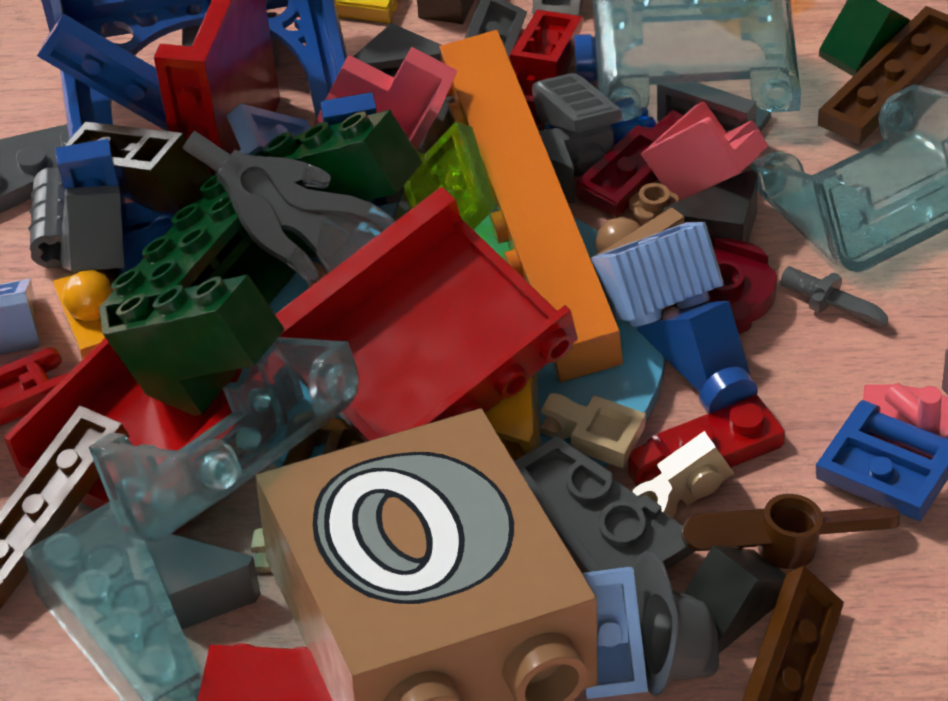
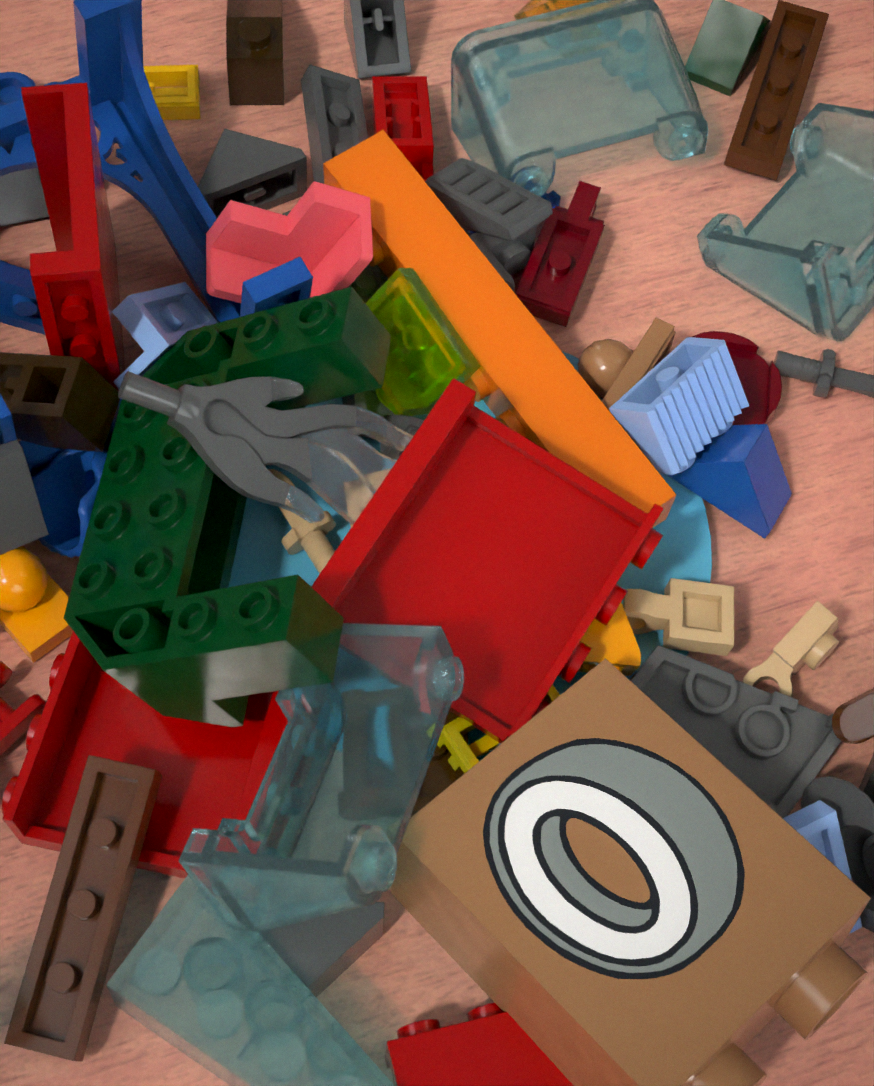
camera: 30 degrees left, 15 degrees up
blue tile [574,34,596,83] -> none
red hinge [628,394,785,487] -> none
medium nougat plate [629,183,680,226] -> none
coral panel [641,102,769,201] -> none
dark grey panel [657,72,771,132] -> none
pearl dark grey slope [664,169,758,246] -> none
blue tile [699,367,758,414] -> none

